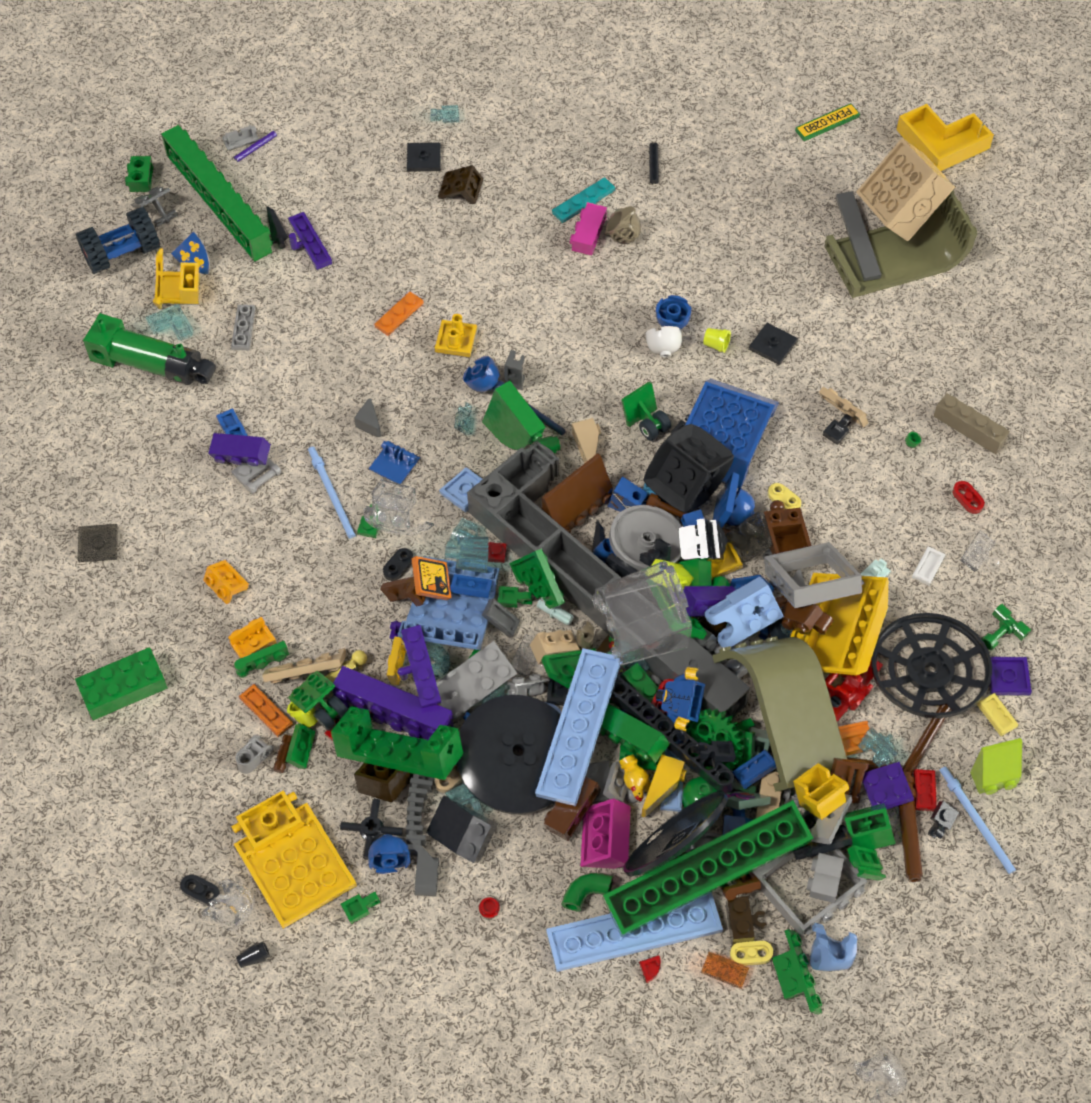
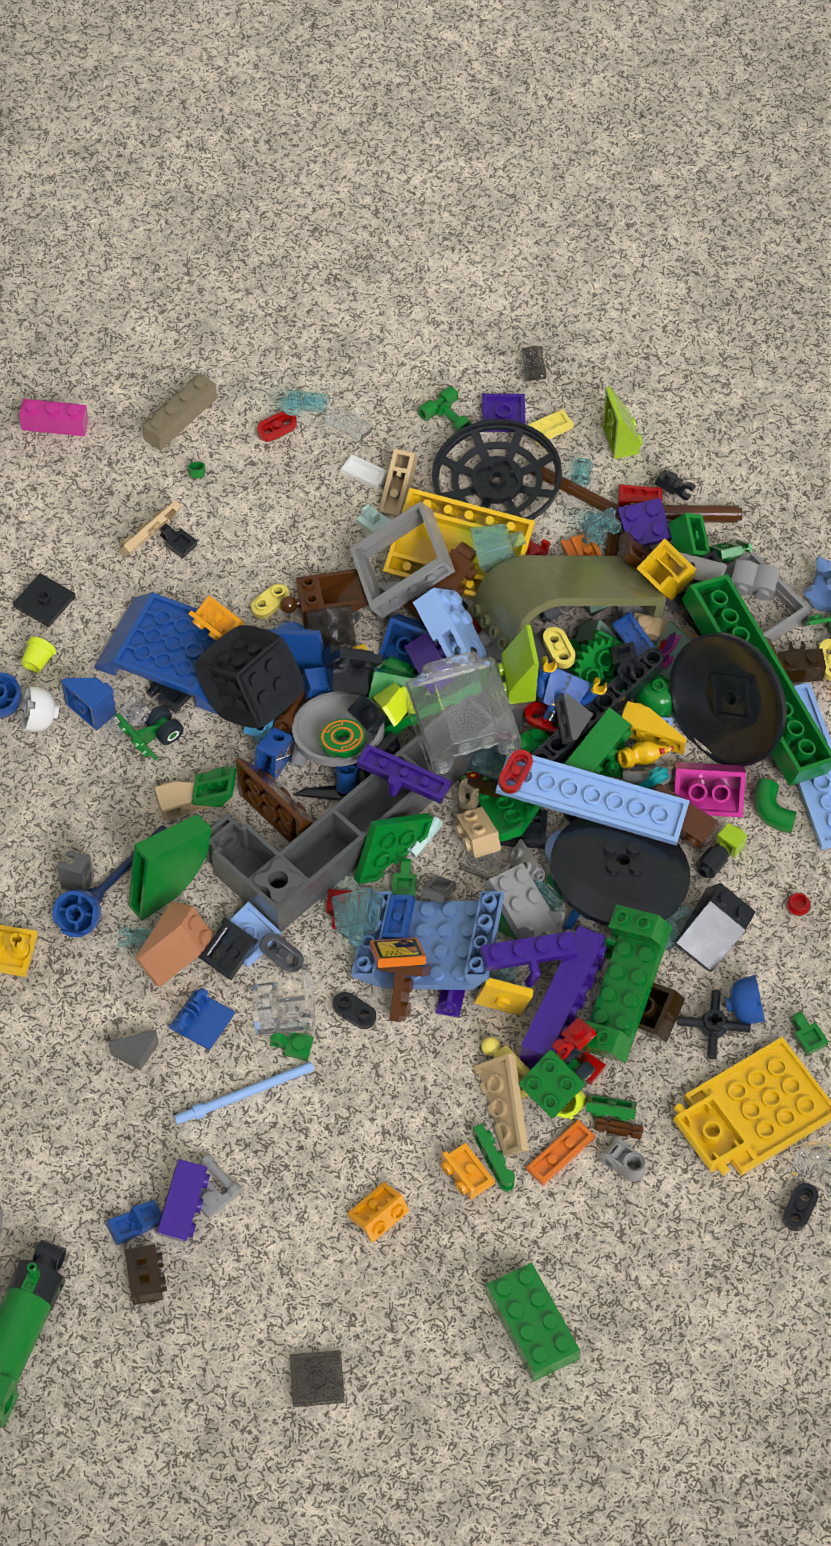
camera: 90 degrees left, 0 degrees up
dark grey piece [406,774,439,897] -> none
clear light blue piece [446,518,479,556] -> none
light blue bar [939,766,1016,874] -> none
none -> dark pink brick [19,399,89,437]
none -> blue slope [61,678,116,731]
none -> clear plate [110,692,151,735]
none -> dark brown brick [125,1244,167,1305]
none -> nougat slope [135,901,214,987]
none -> light orange bracket [189,595,244,641]
none -> green slope [191,766,237,807]
none -> black plate [198,917,259,980]
none -> black plate [260,933,304,972]
none -> clear light blue brick [281,390,330,416]
none -> green tile [319,718,366,758]
none -> dark purple plate [357,744,451,804]
none -> tan slope [379,448,418,516]
none -> clear light blue torso [470,524,526,574]
none -> lime slope [497,625,539,705]
none -> red plate [499,750,533,794]
none -> clear smoke bracket [521,346,546,381]
none -> light yellow plate [543,627,575,669]
none -> red plate [552,1017,597,1060]
none -> dark grey slope [554,694,593,744]
none -> clear light blue bush [571,458,593,486]
none -> teal plate [638,766,670,788]
none -> black brick [696,844,729,878]
none -> lime plate [716,823,748,858]

